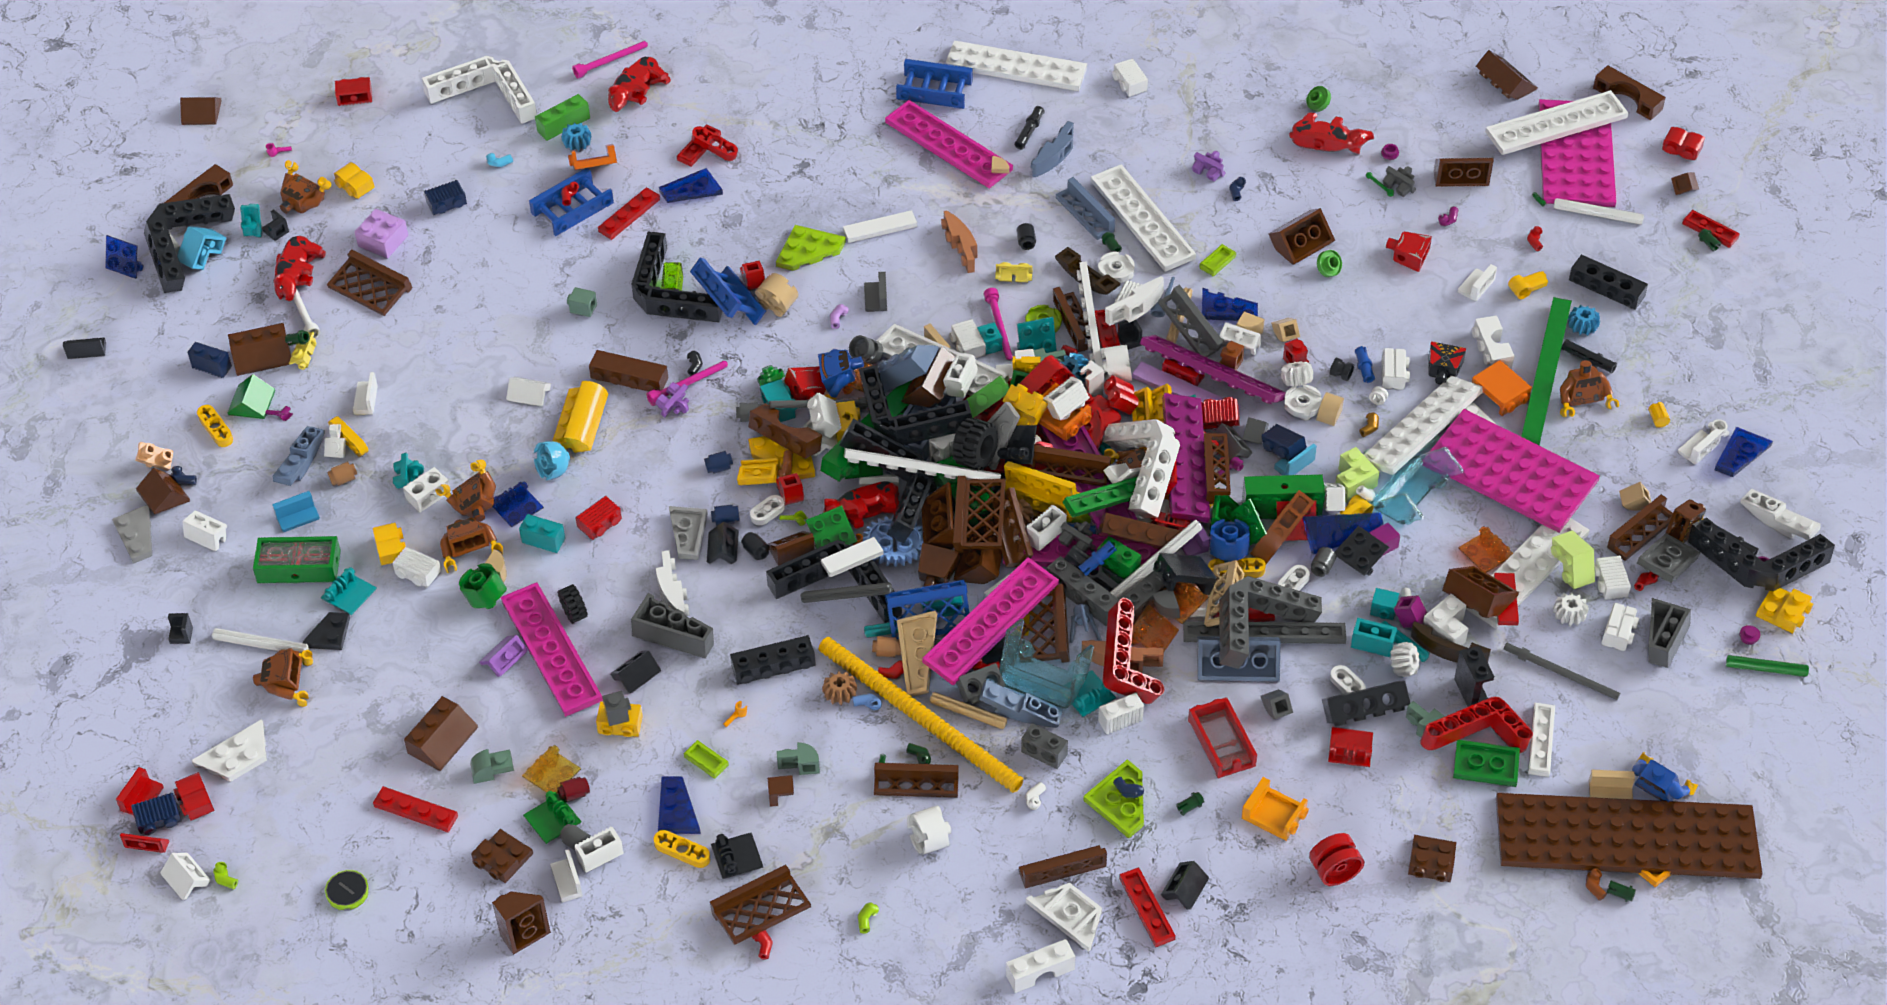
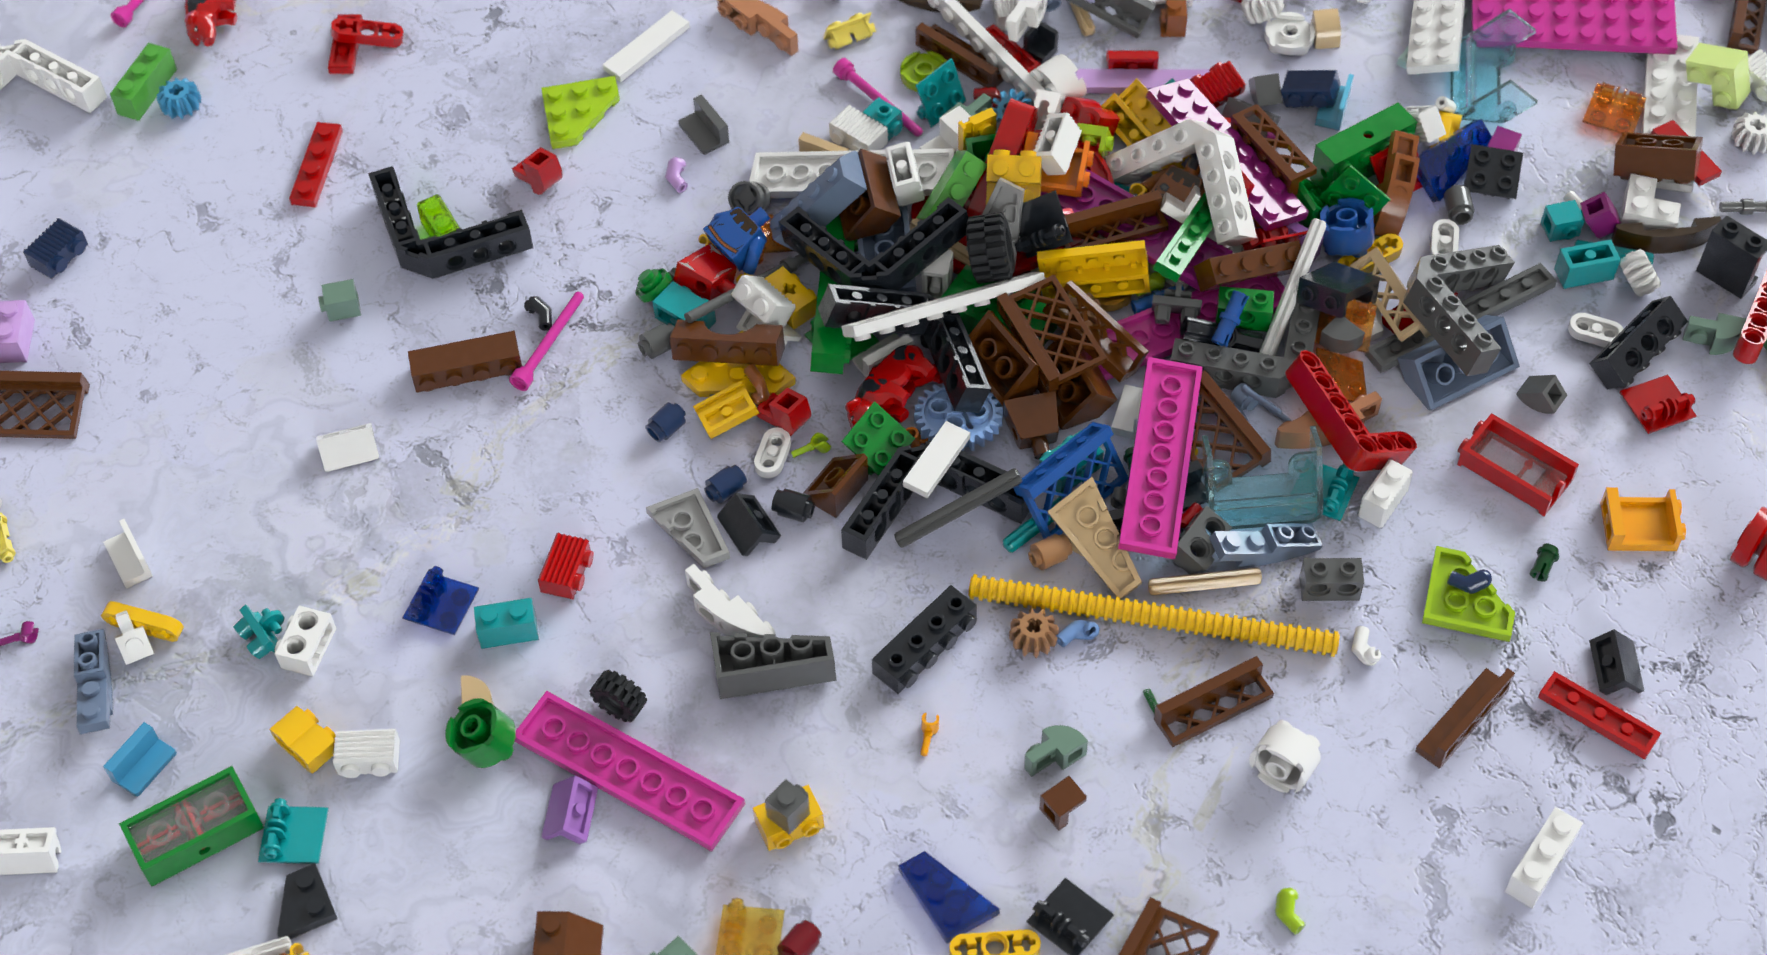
camera: 30 degrees left, 5 degrees up
medium nougat brick [327,461,357,486] -> none
dark orange torso [435,459,496,522] -> none
dark orange torso [440,518,503,573] -> none
medium azure arm [486,153,513,167] -> none
blue fence [529,168,614,236] -> none
medium azure cylinder [534,441,570,480] -> none
yellow brick [552,381,608,453] -> none
red arm [561,182,579,206] -> none
orange panel [568,144,617,170] -> none
black panel [610,651,661,693] -> none
medium lavender hips [655,382,689,418] -> none
clear blue wing [659,168,723,203] -> none
lime tile [683,740,729,779] -> none
blue fence [690,257,766,325] -> none
tan brick [755,273,798,317] -> none
red arm [878,660,904,679] -> none
dark green arm [906,743,931,764] -> none
white wing [1026,883,1102,952] -> none
white brick [1027,505,1067,551] -> none
magenta plate [1140,335,1286,404] -> none
yellowish green brick [1335,447,1379,503] -> none
pearl gold arm [1359,412,1379,437] -> none
none -> lime bracket [1077,123,1114,159]

